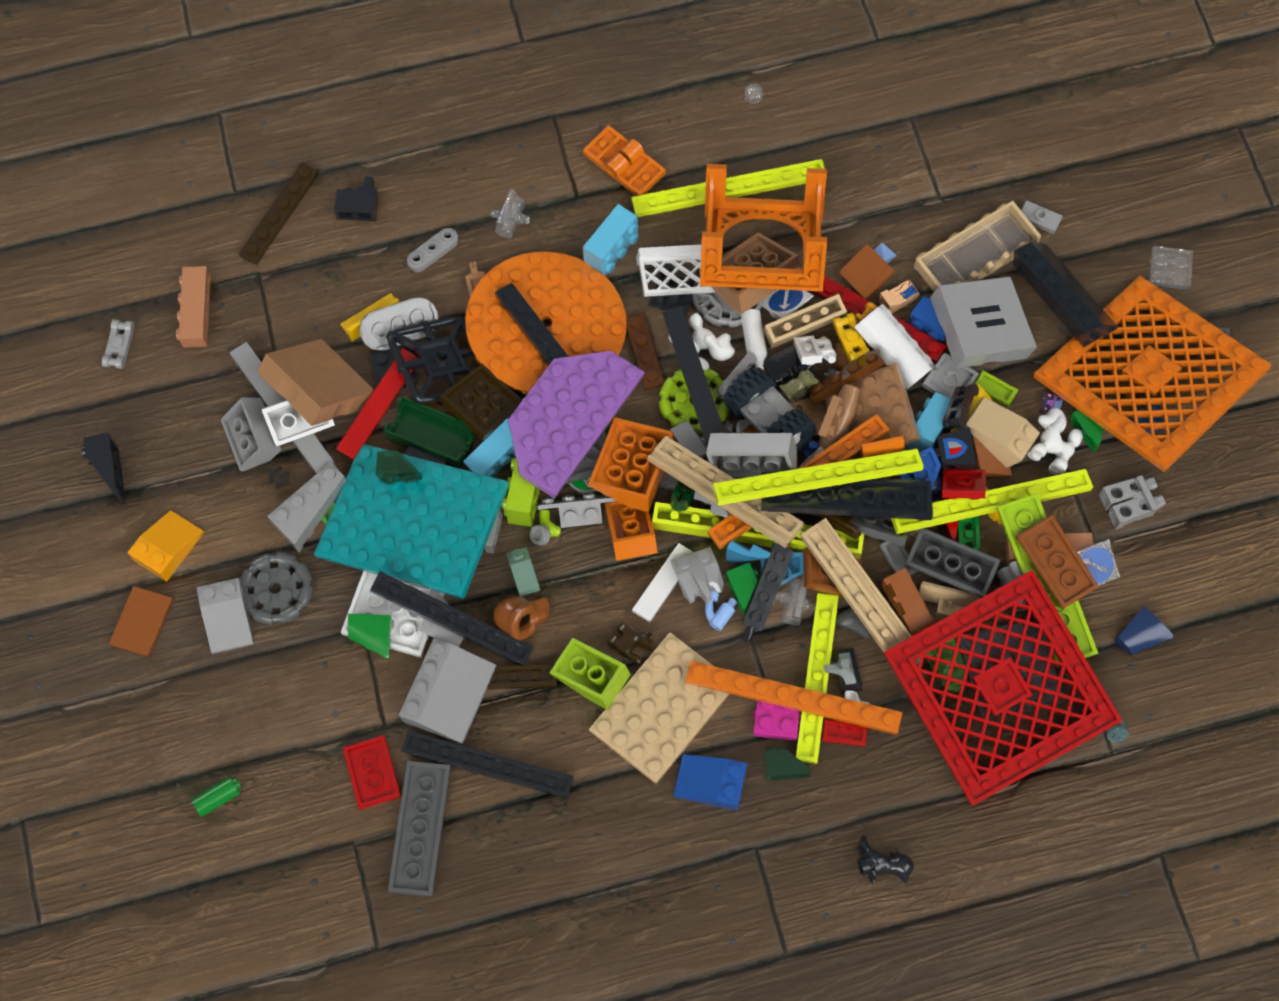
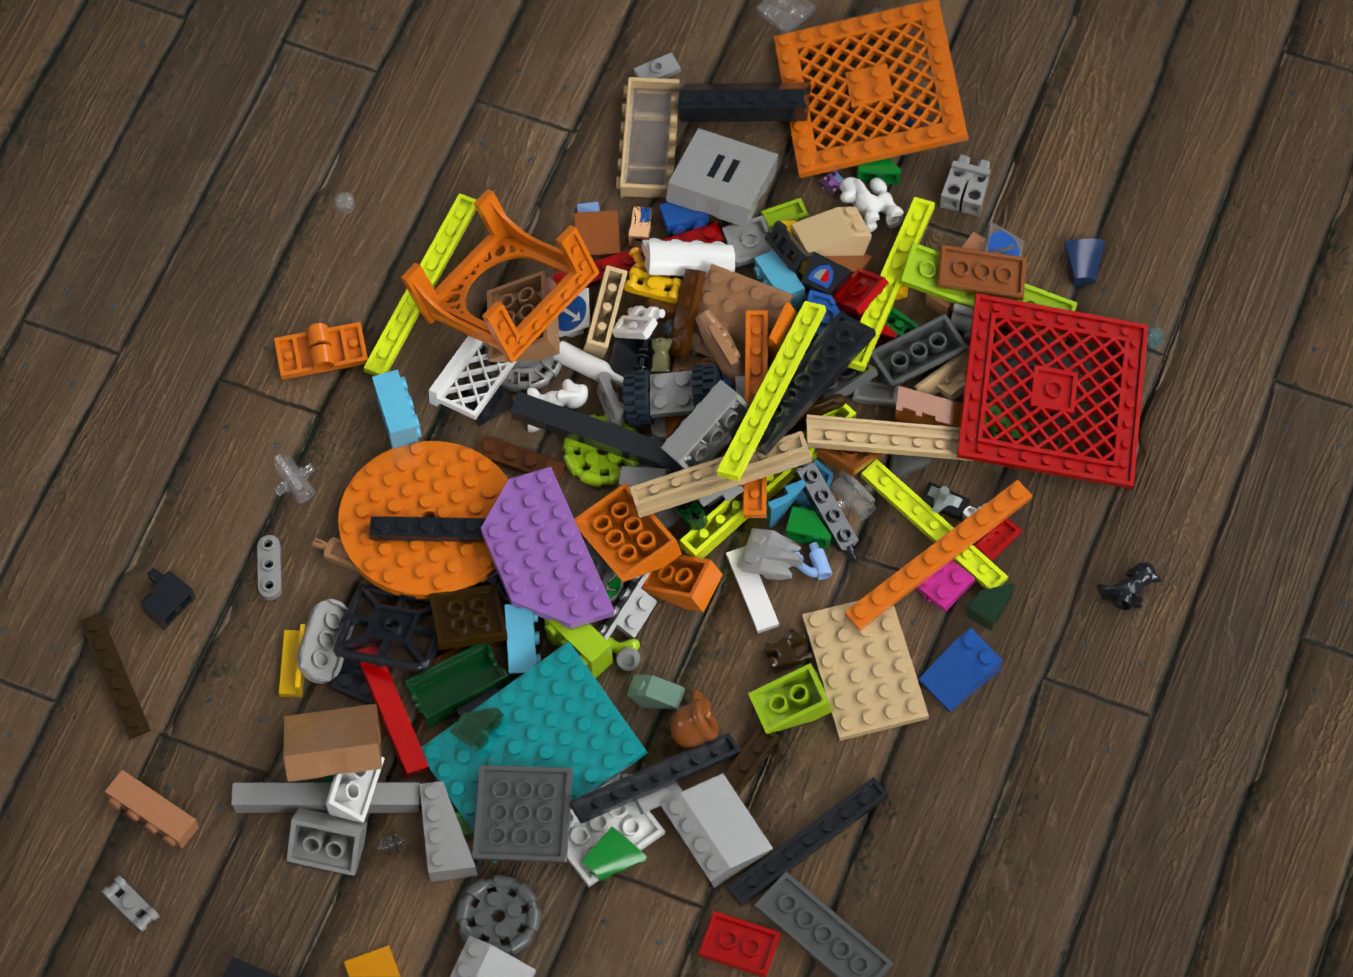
camera: 55 degrees left, 5 degrees down
none -> dark grey plate [472,765,574,863]

